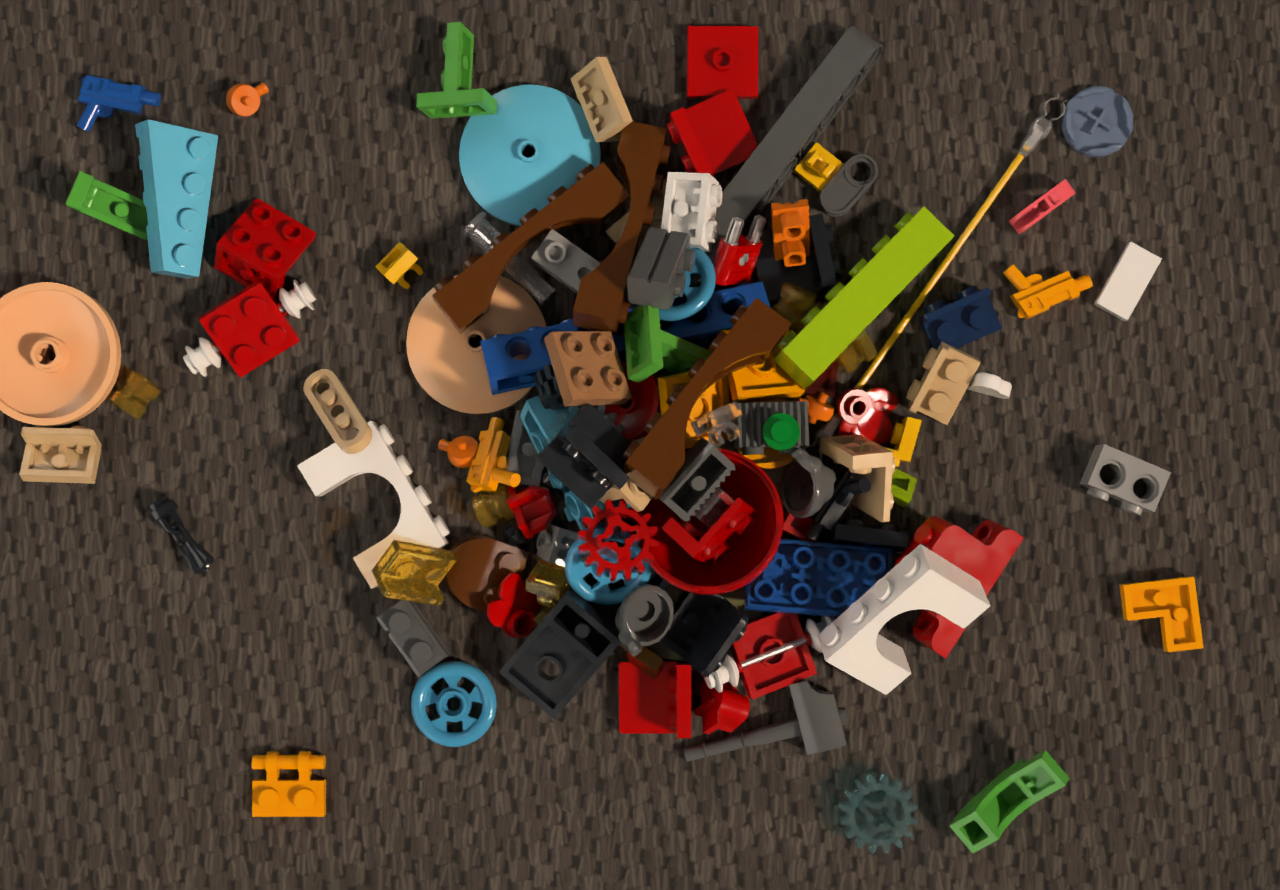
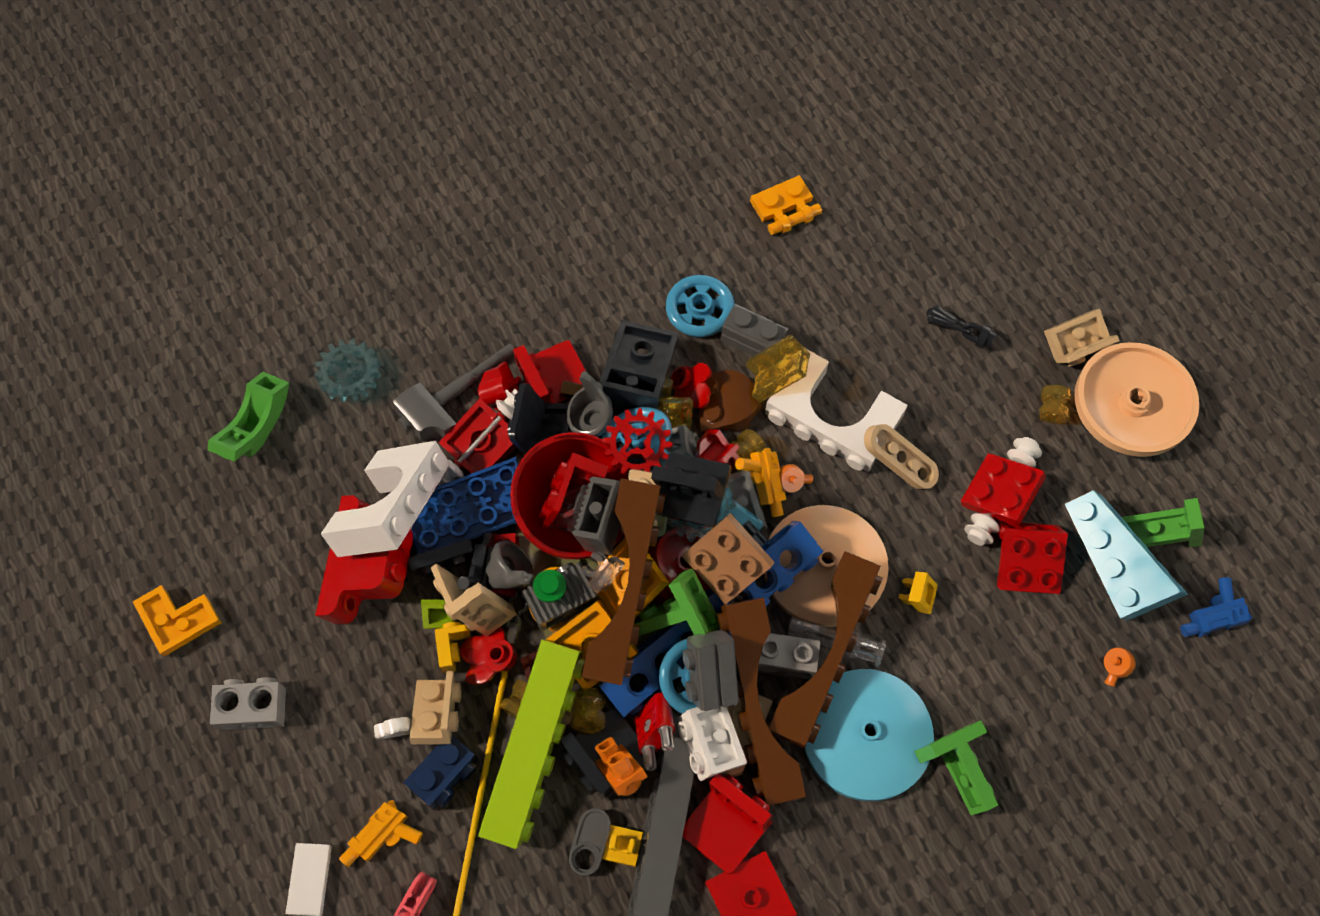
camera: 145 degrees right, 20 degrees down
tan bracket [570,57,633,142] -> none
orange piece [793,392,835,424] -> none

